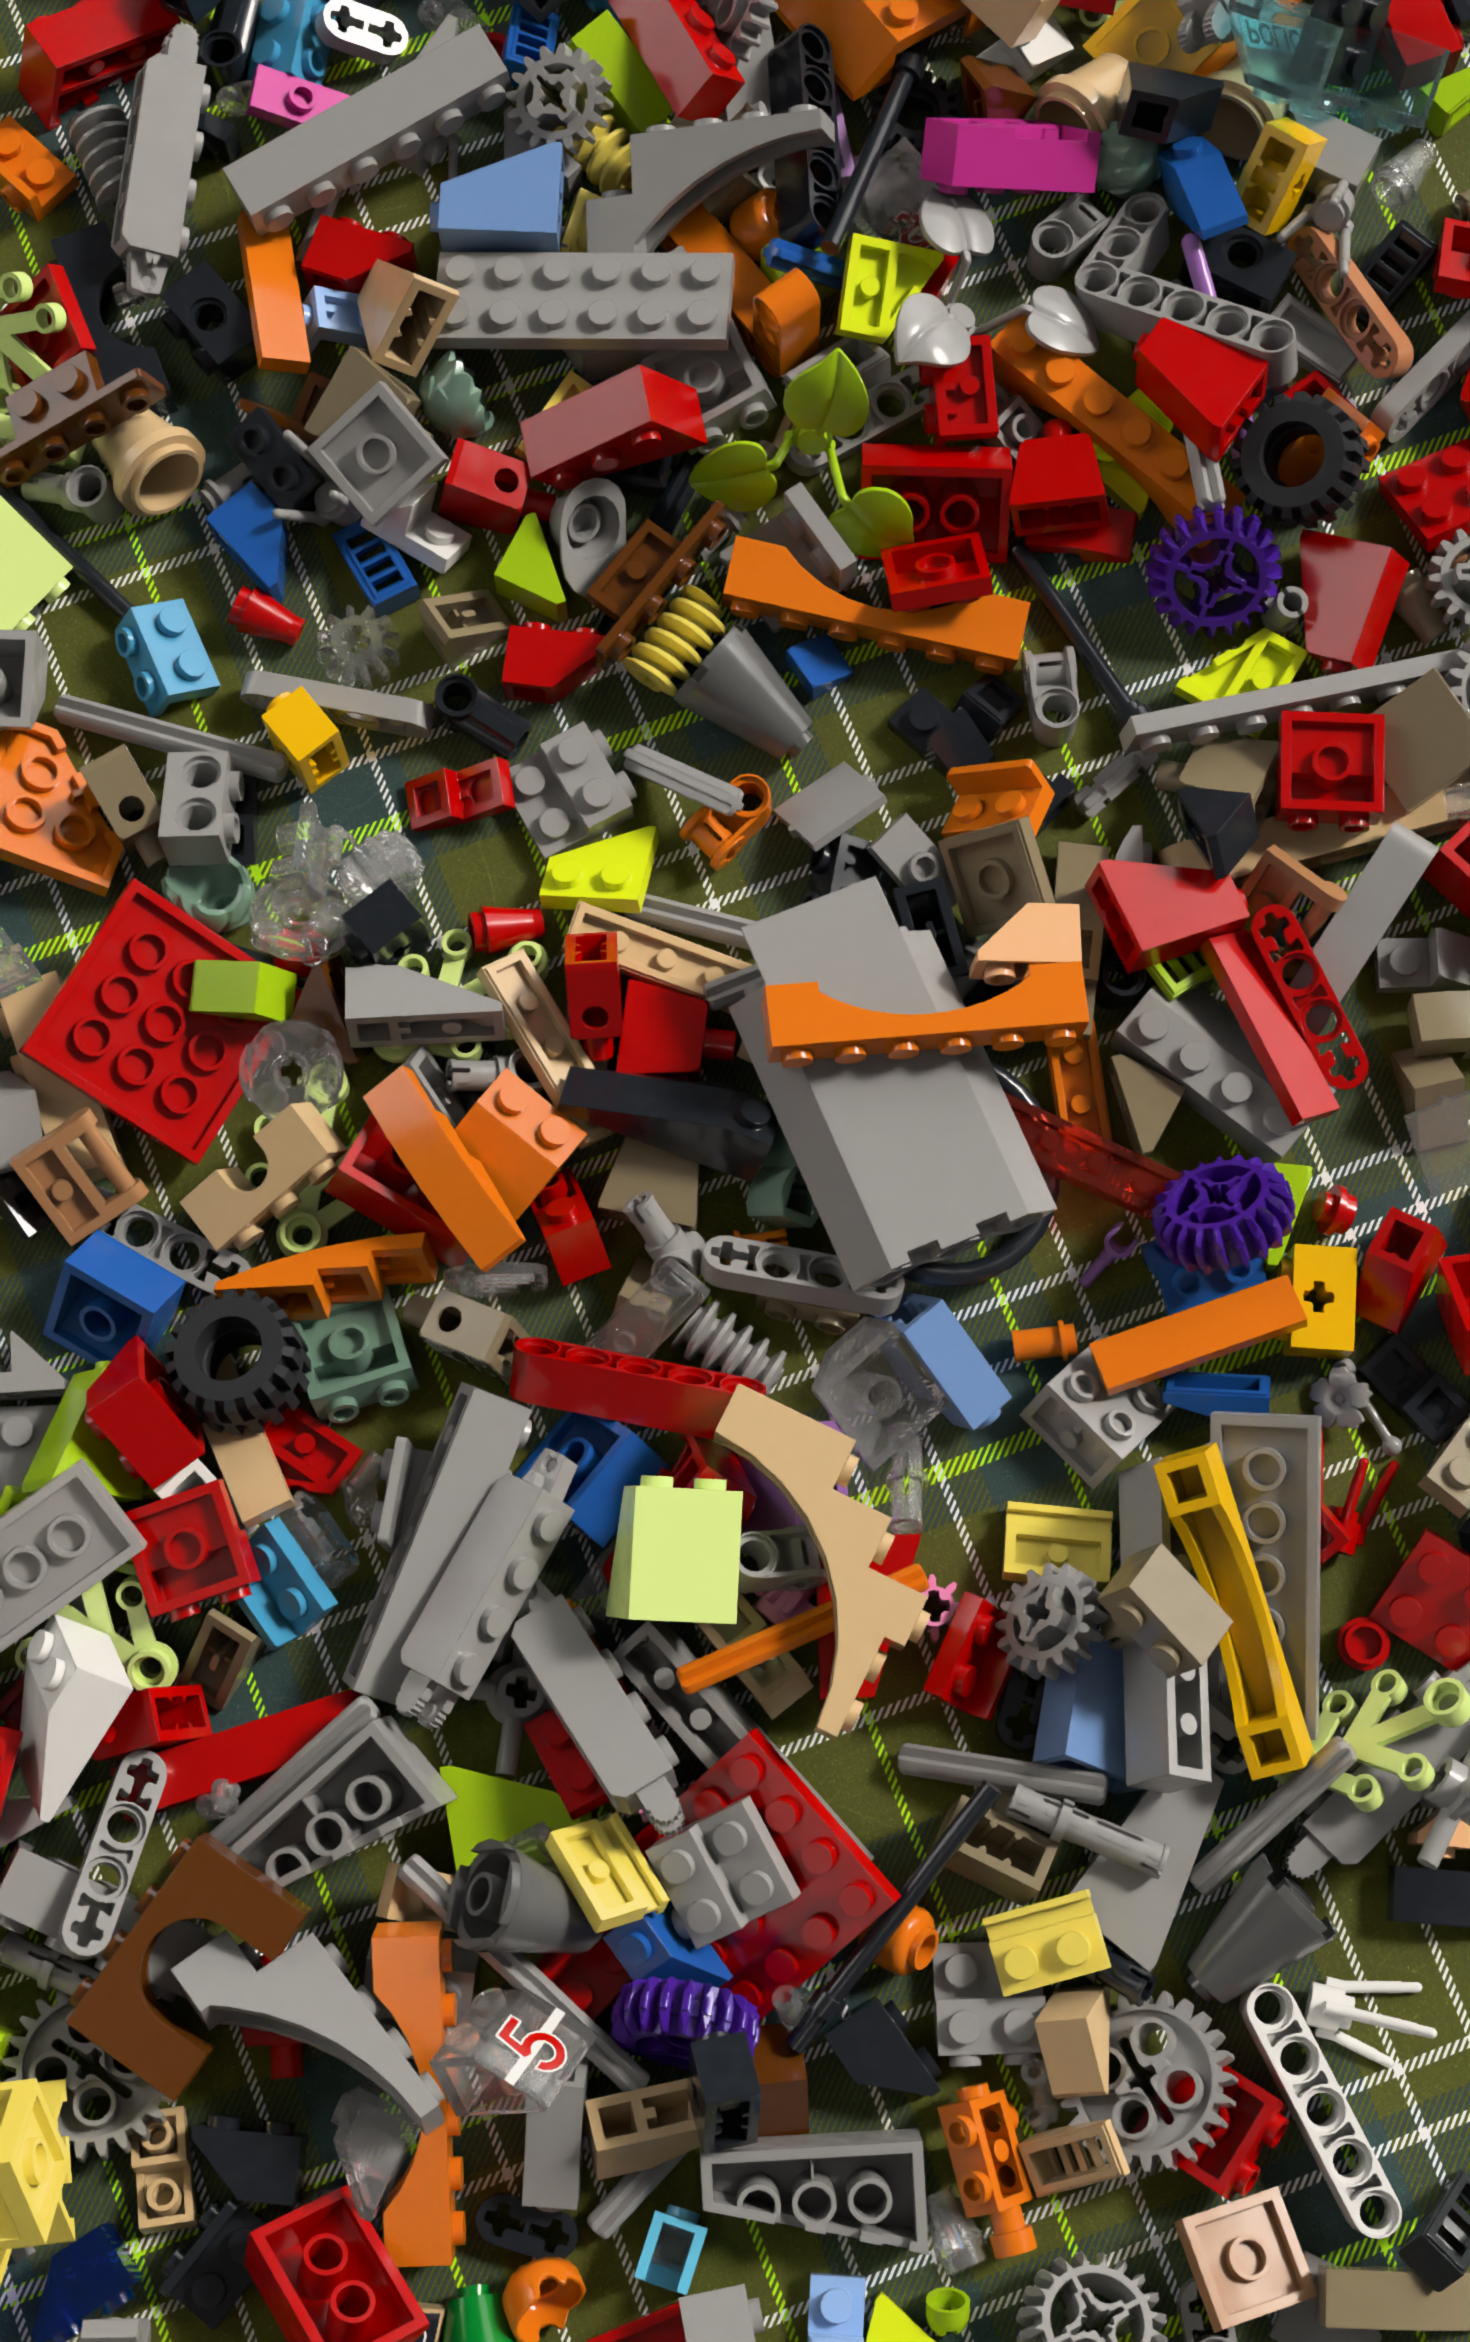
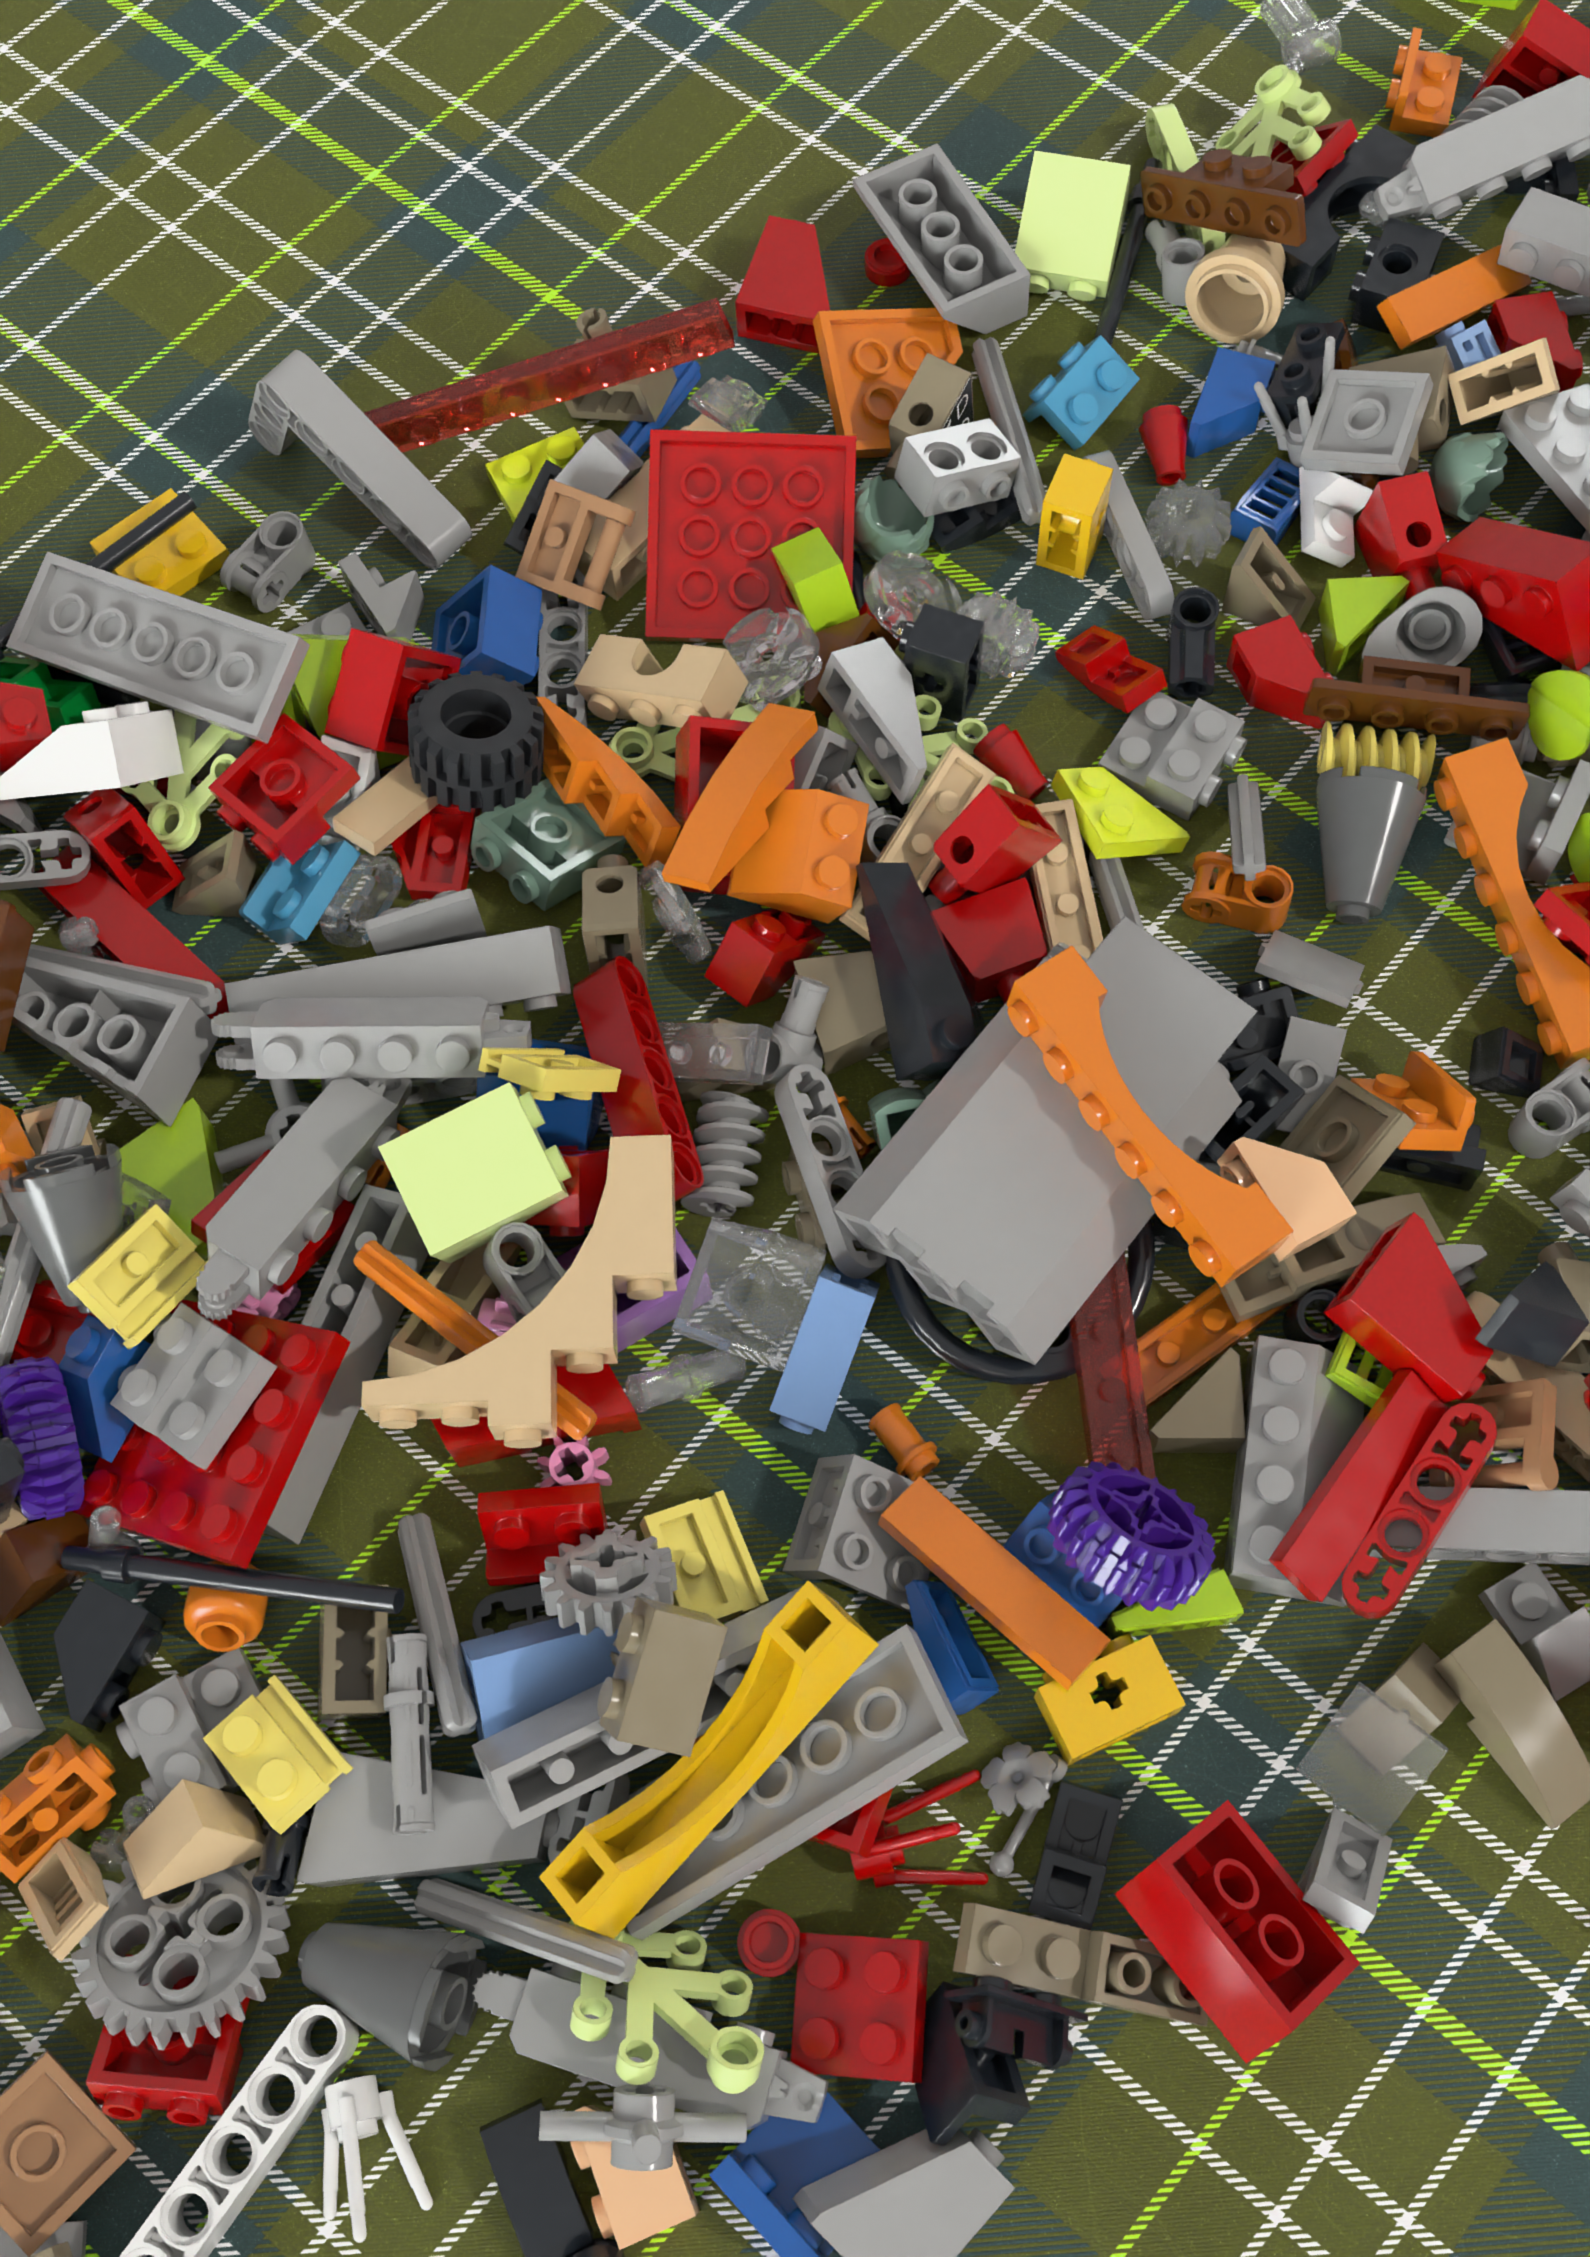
camera: 65 degrees right, 10 degrees down
clear hips [271,801,357,903] -> none
blue slope [785,633,854,701] -> none
black slope [887,686,995,782] -> none
light grey axle [1072,750,1158,819] -> none
medium lavender hand [1078,1221,1139,1289] -> none
red plate [1312,1184,1357,1236] -> none
red slope [1355,1206,1448,1336] -> none
none -> light yellow plate [478,1047,621,1101]

